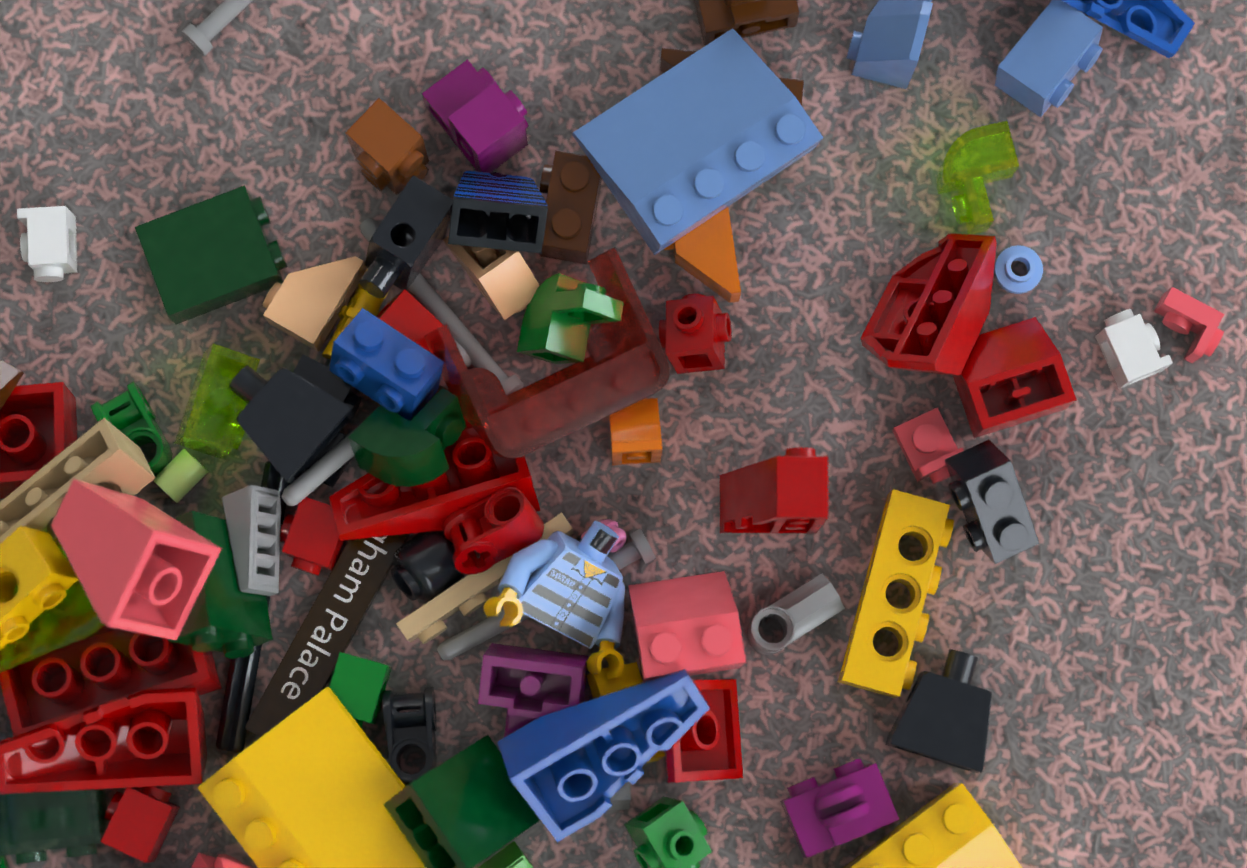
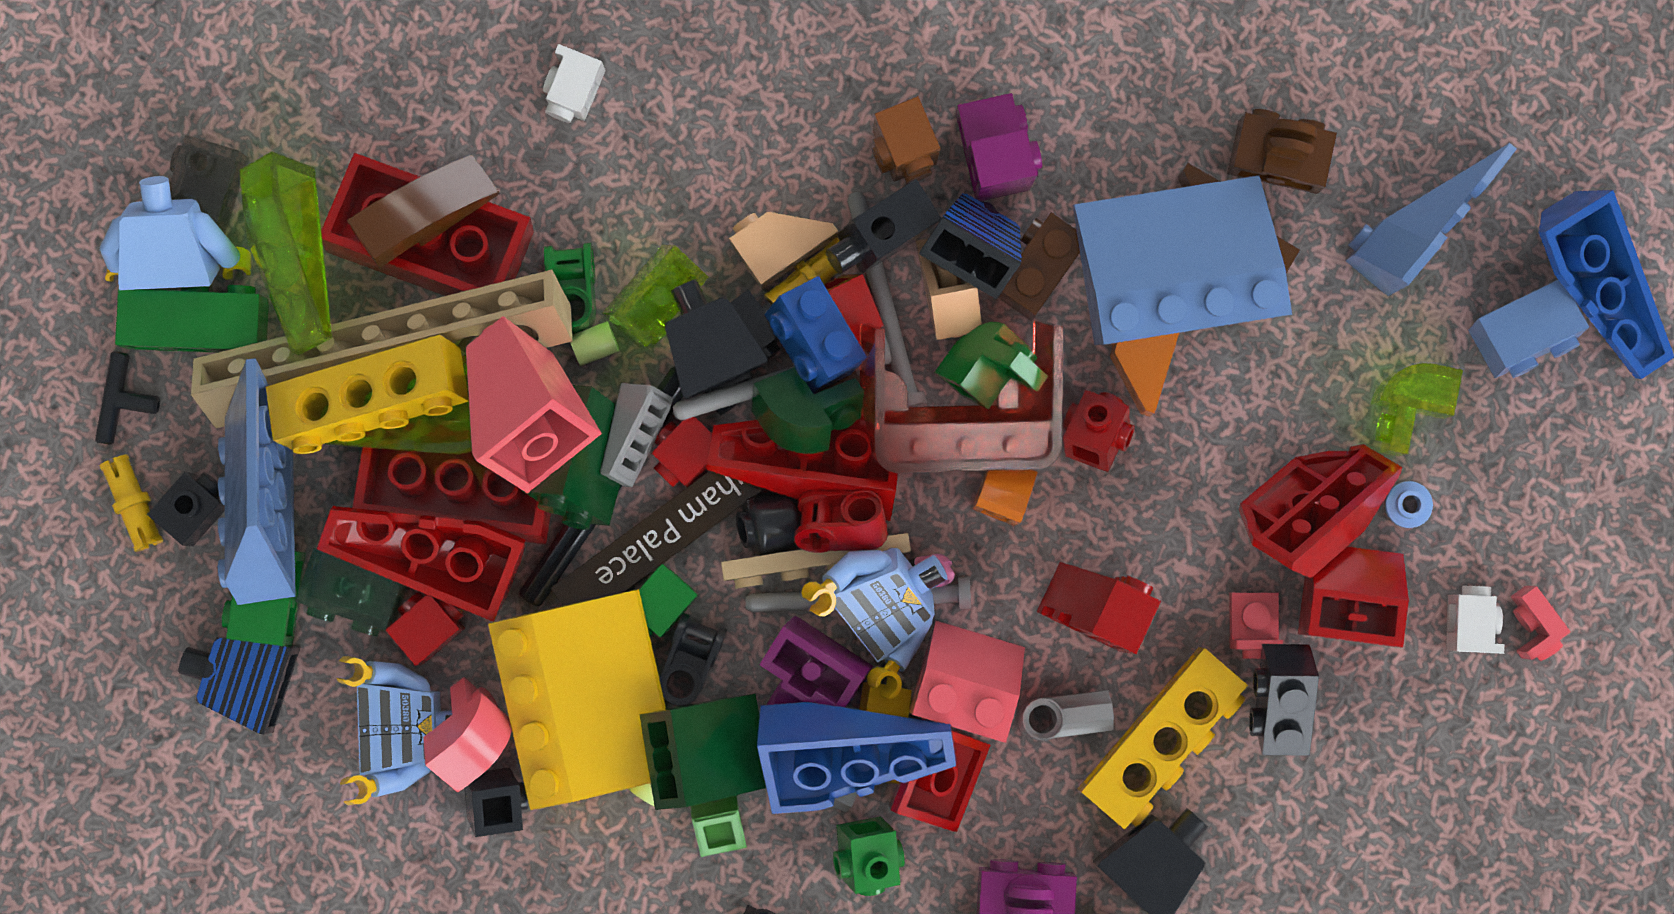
camera: 25 degrees right, 5 degrees up
dark green brick [135,185,288,324] -> none

